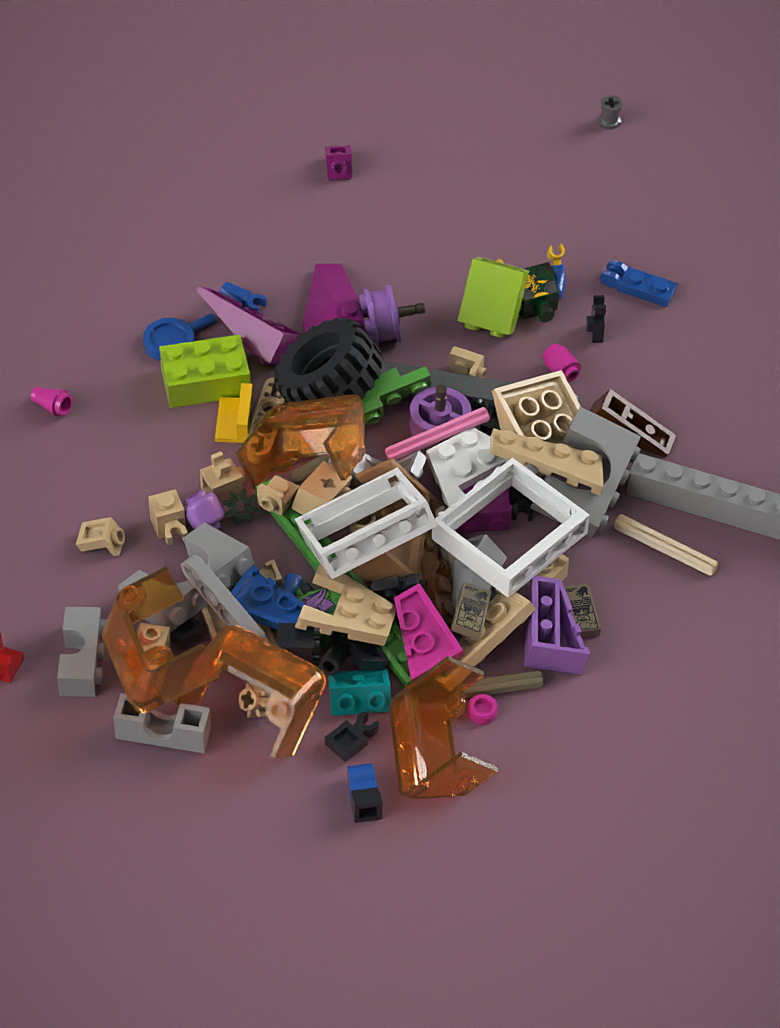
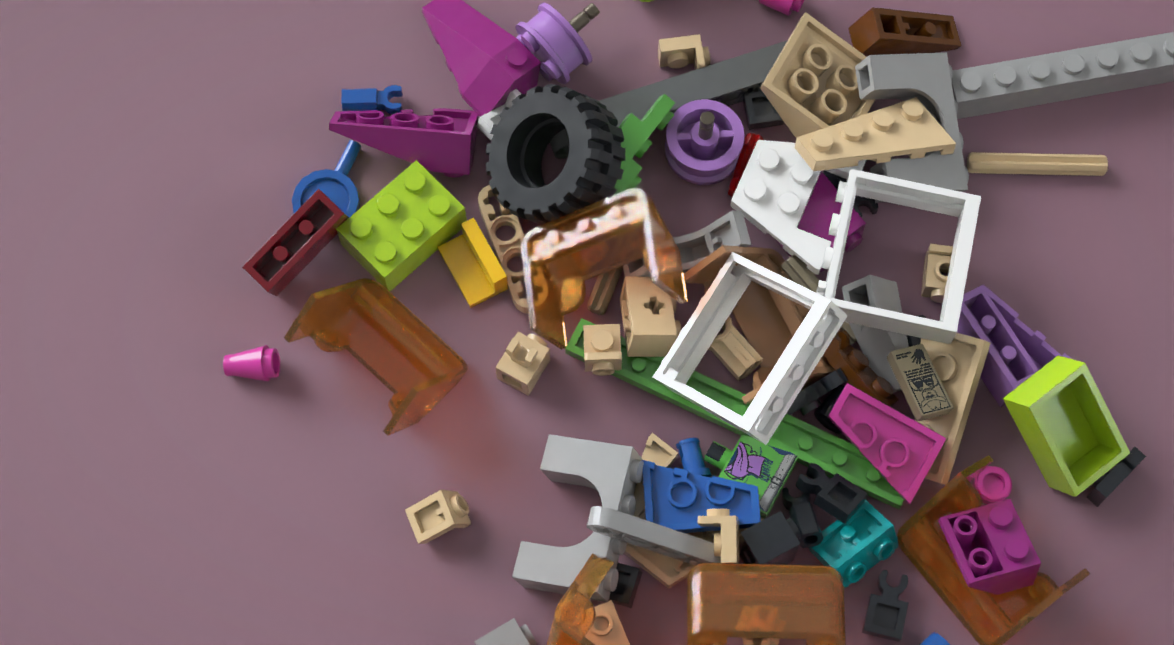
camera: 30 degrees left, 20 degrees up
tan brick [148,489,188,546] -> none
medium lavender head [184,489,225,530] -> none
gear [222,488,259,525] -> none
tan wing [295,564,397,646] -> none
bright pink axle [385,407,490,461] -> none
dark tan axle [455,670,543,699] -> none
dark tan tile [564,583,601,638] -> none
none -> dark red brick [242,189,349,297]
none -> clear orange windscreen [284,278,468,436]
none -> tan bracket [698,509,739,565]
none -> magenta slope [938,499,1041,595]
none -> lime piece [1003,355,1130,497]
none -> black plate [1087,447,1146,507]

